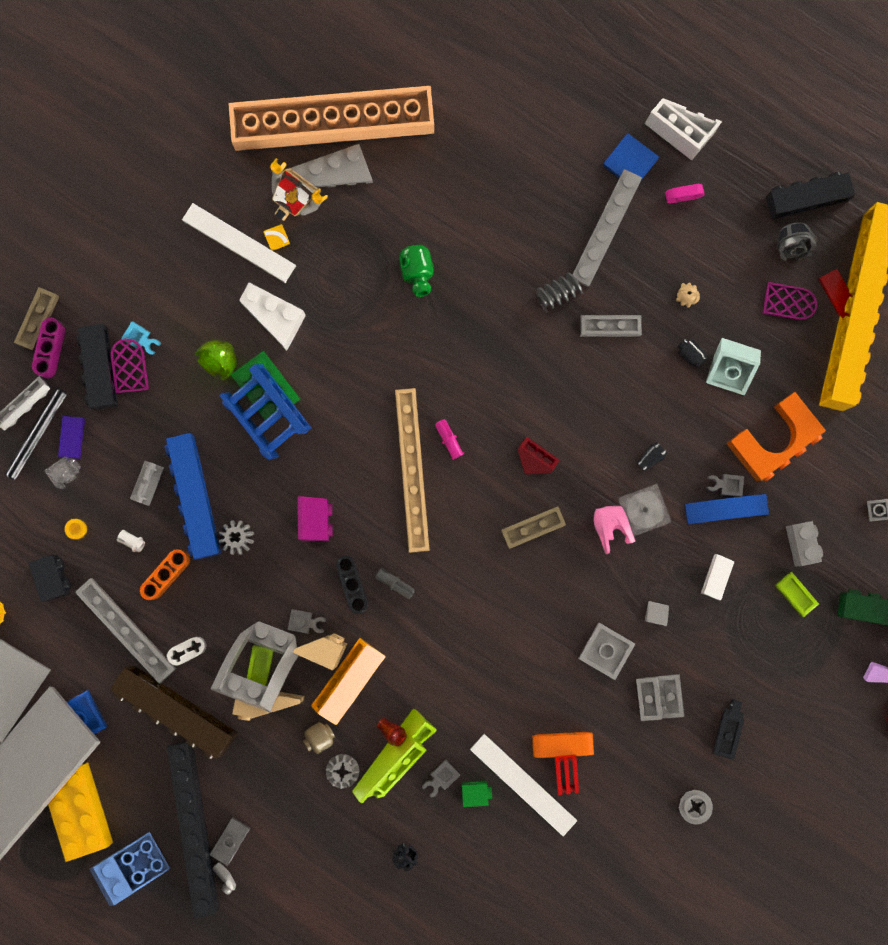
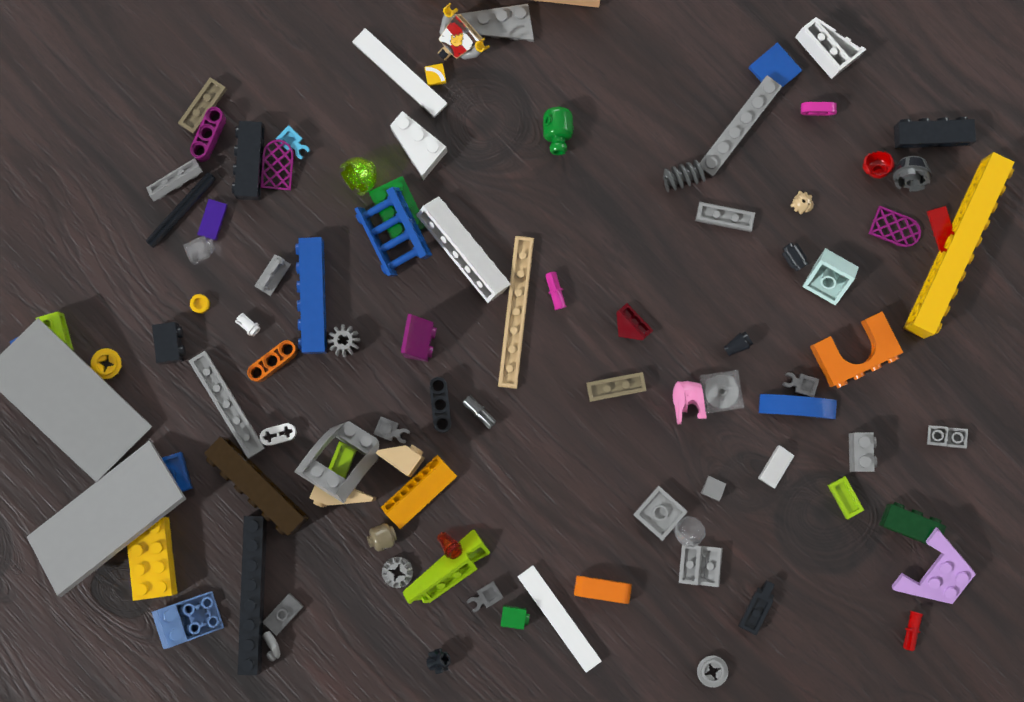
camera: 15 degrees right, 0 degrees up
red tile [555,754,579,795] -> none
none -> white brick [416,196,511,303]
none -> clear hair [674,516,706,547]
none -> red hair [862,151,895,179]

